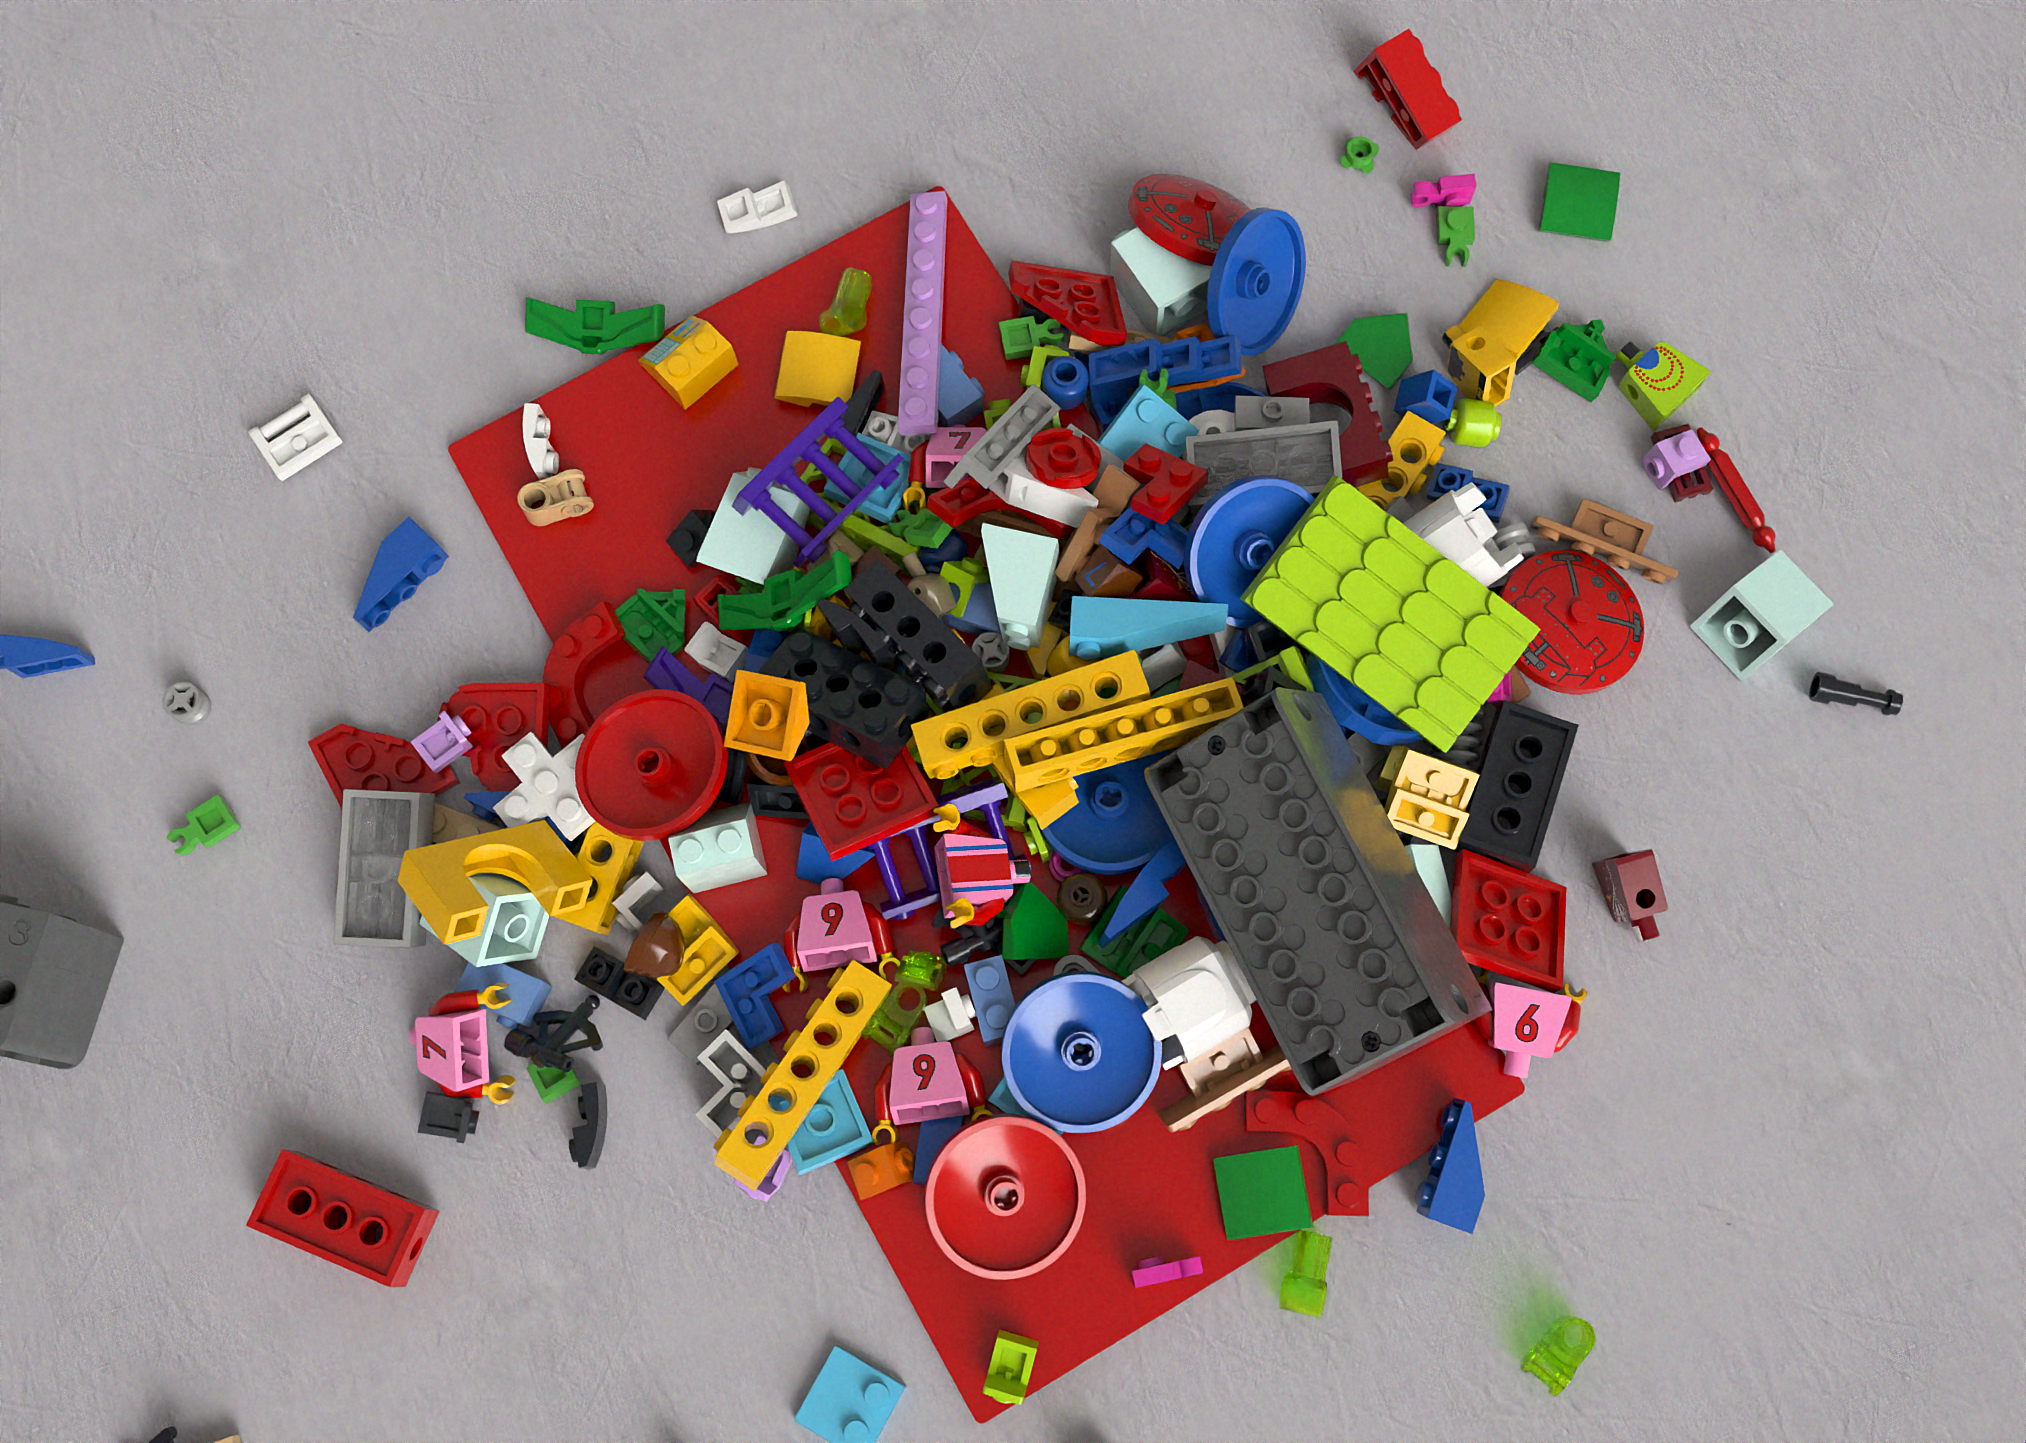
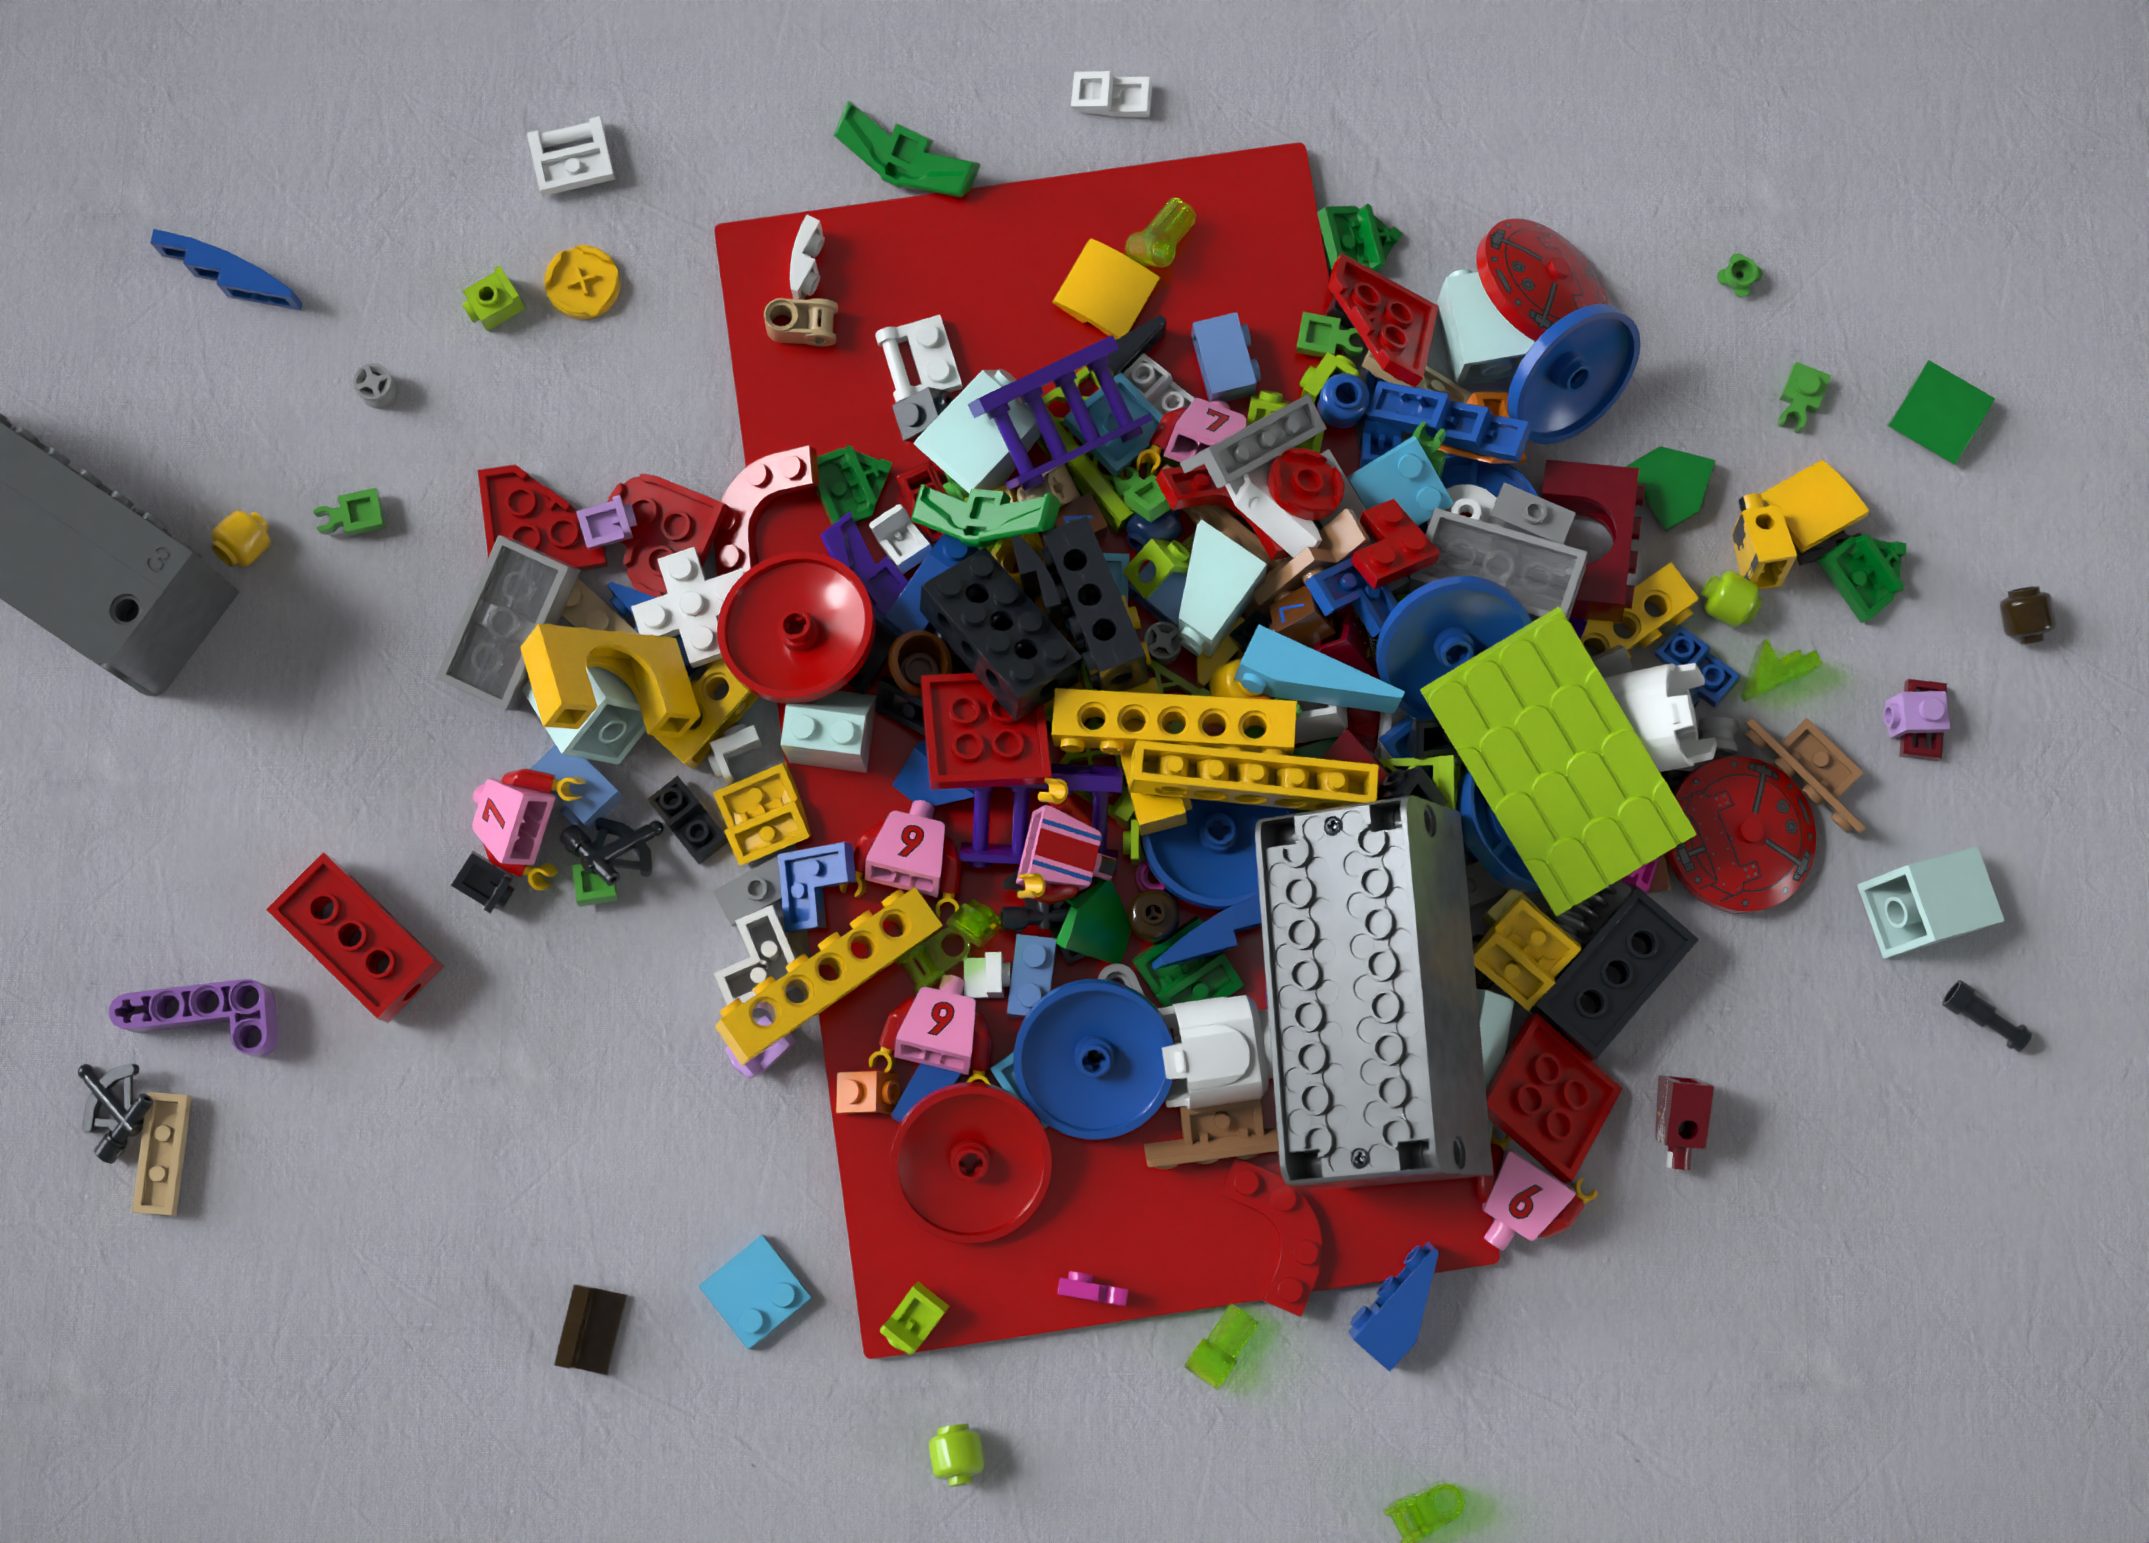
camera: 15 degrees right, 5 degrees up
blue slope [353,517,449,632] -> none
black slope [569,1082,608,1170] -> none
reddish brown hat [623,910,685,979] -> none
yellow slope [638,315,739,410] -> none
light orange slope [724,669,810,761] -> none
medium azure plate [769,1069,873,1176] -> none
lavender plate [898,191,947,436] -> none
dark tan piece [901,552,957,618] -> none
green slope [1213,1145,1313,1241] -> none
red wedge [1353,29,1462,150] -> none
blue brick [1393,369,1458,424] -> none
dark pink plate [1410,174,1477,208] -> none
lime torso [1616,341,1711,431] -> none
red wheel [1697,427,1776,554] -> none
none -> medium lavender beam [109,979,278,1057]
none -> yellow head [211,510,270,567]
none -> lime brick [461,265,526,331]
none -> yellow tile [544,244,621,320]
none -> white plate [875,315,962,403]
none -> green slope [1317,203,1403,272]
none -> clear neon green slope [1741,638,1823,702]
none -> dark brown head [2000,586,2056,644]

